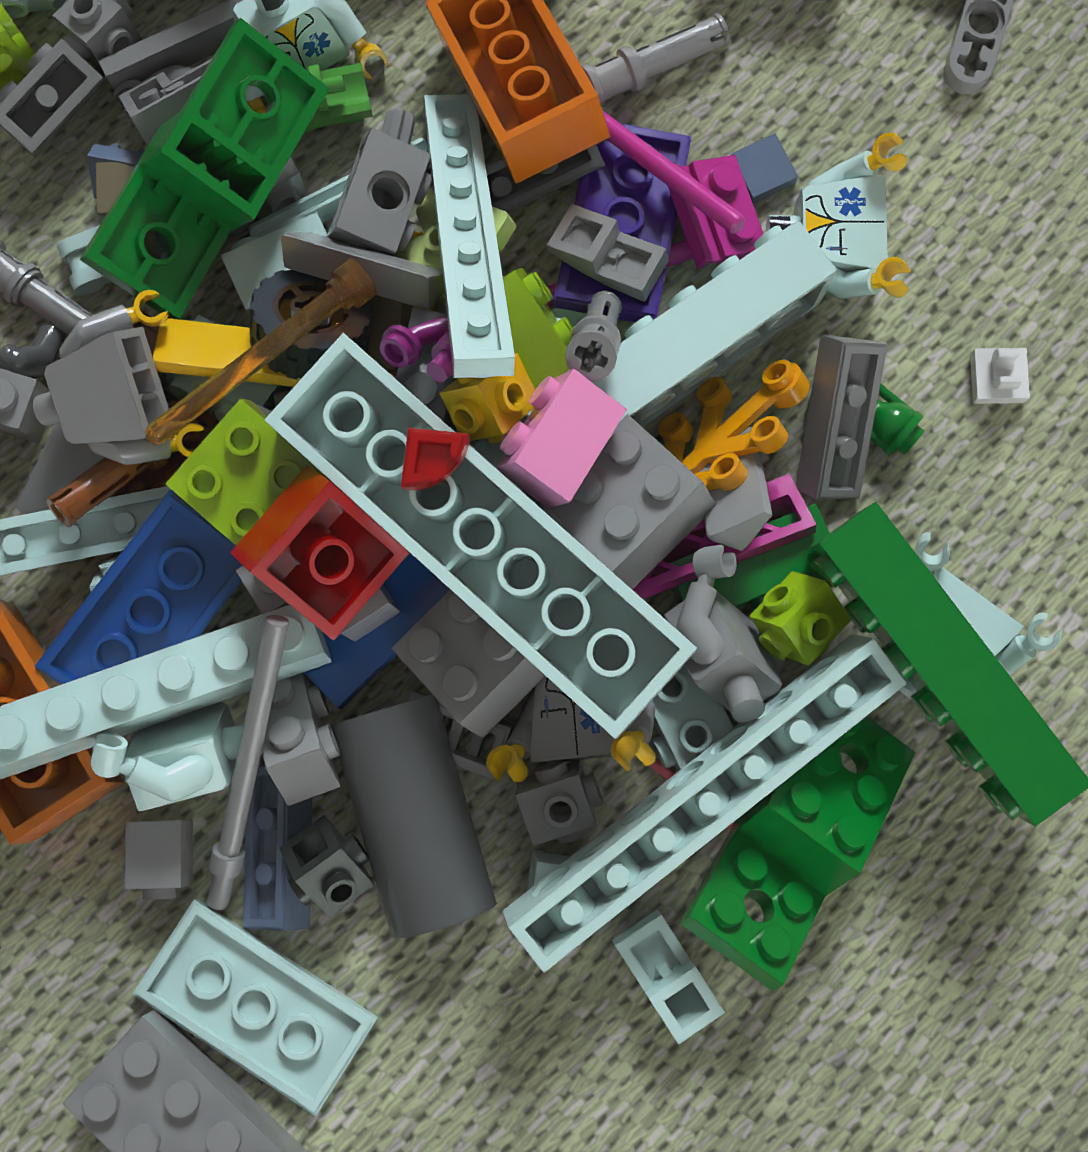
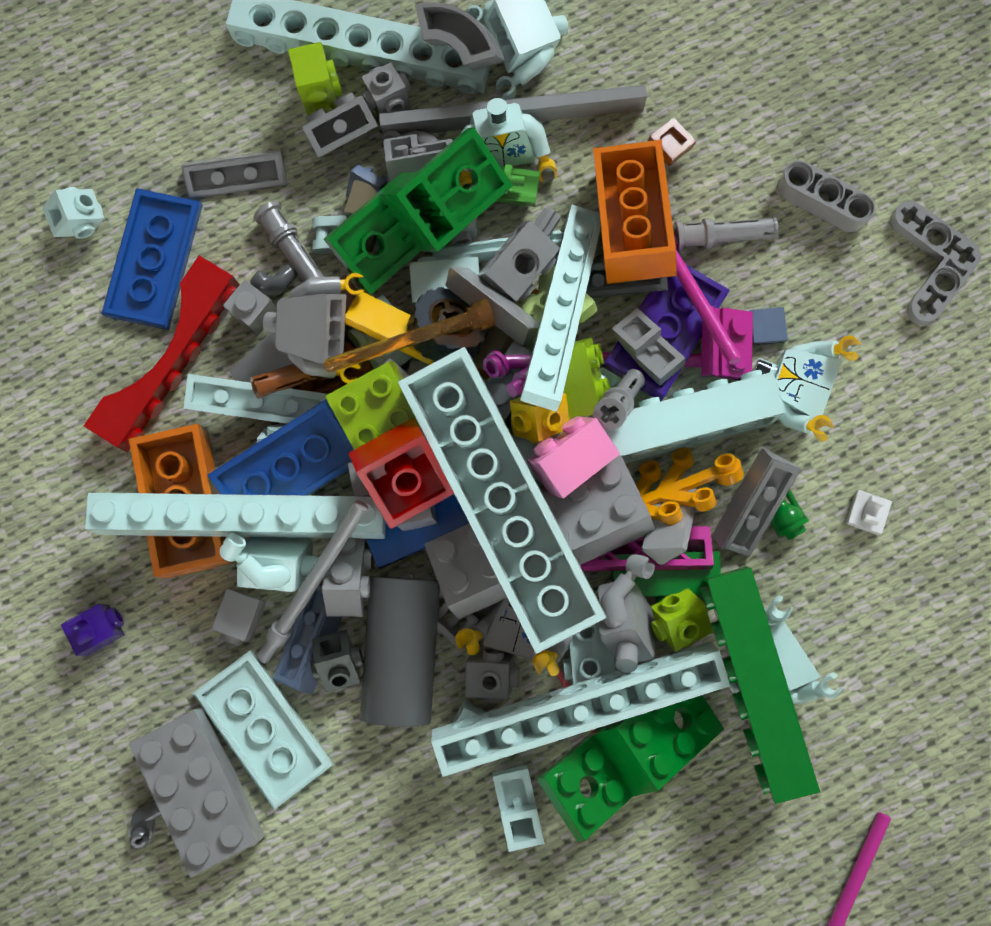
camera: 25 degrees right, 0 degrees up
red tile [401,428,470,490] -> none

